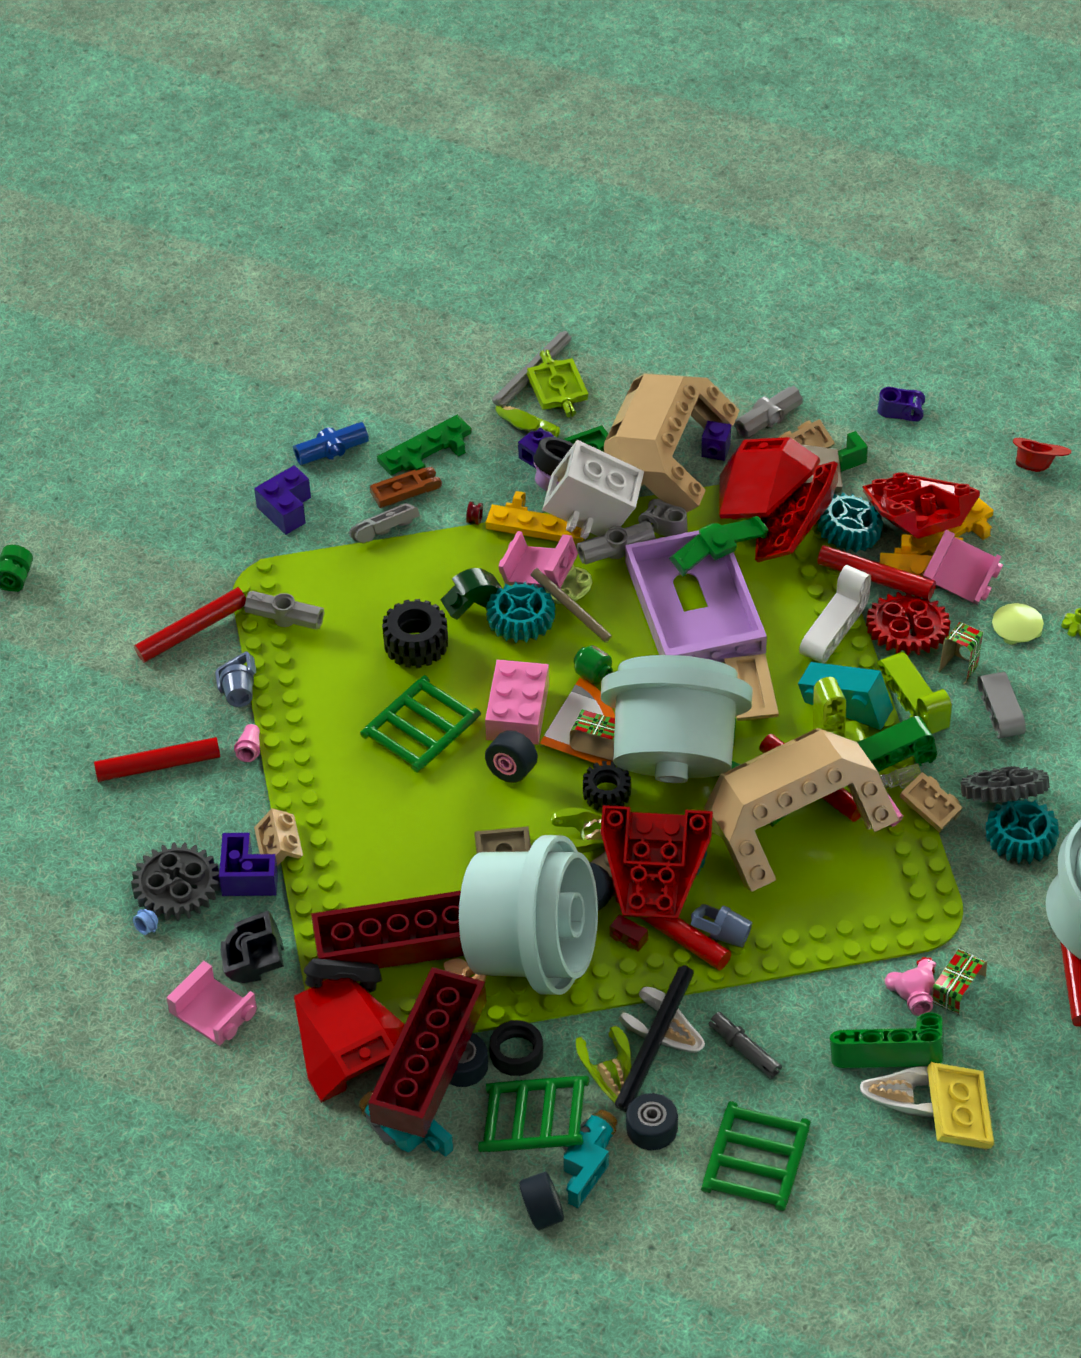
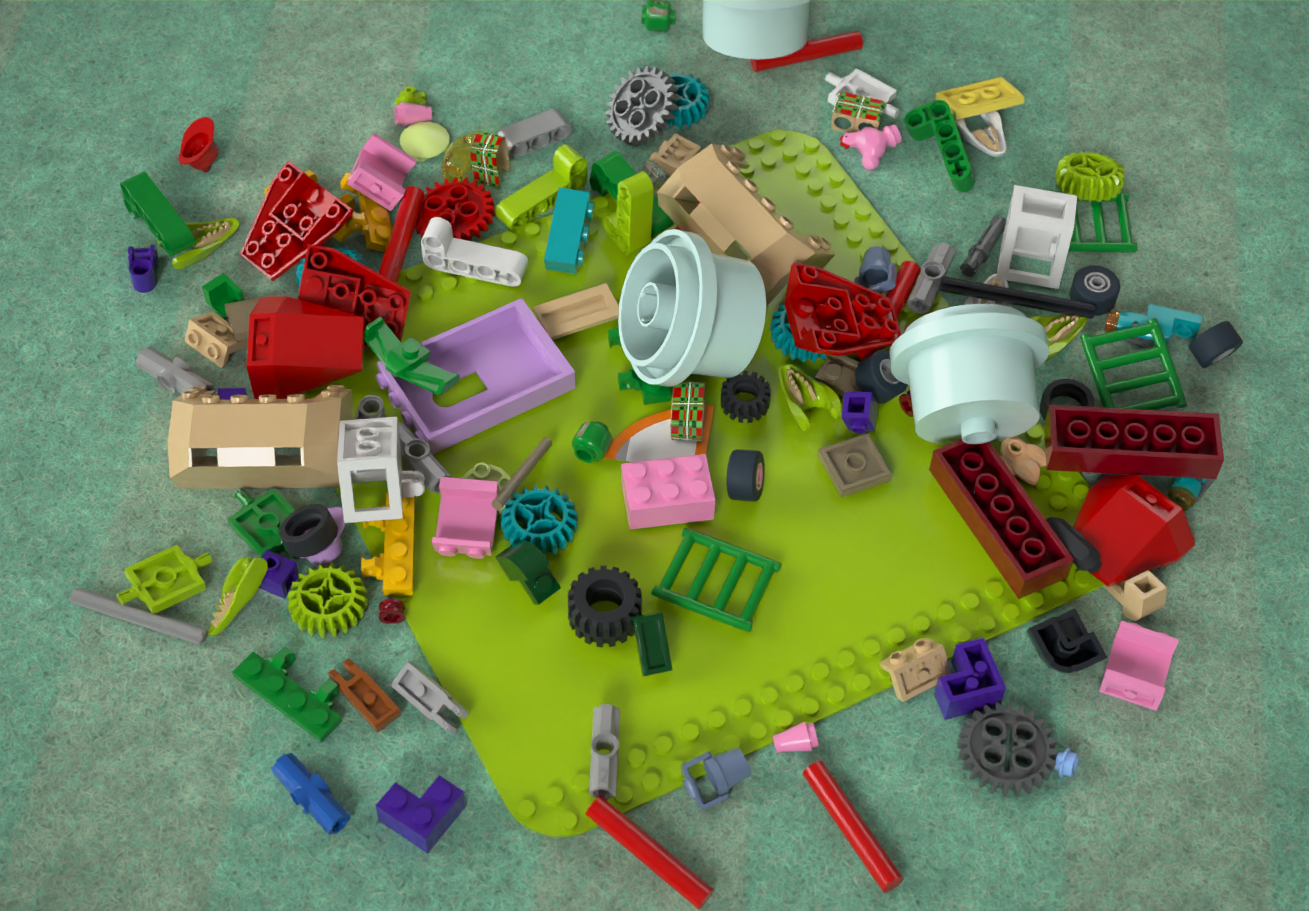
camera: 110 degrees left, 5 degrees up
none -> green beam [120,171,196,257]
none -> lime animal [157,218,239,270]
none -> lime gear [288,563,368,639]
none -> bright pink cone [394,102,432,127]
none -> clear yellow animal [441,131,488,183]
none -> dark green tile [632,611,672,676]
none -> white plate [825,68,900,124]
none -> light grey piece [907,242,955,315]
none -> white piece [996,185,1077,289]
none -> lime gear [1055,151,1125,202]
none -> tan brick [1105,570,1167,621]

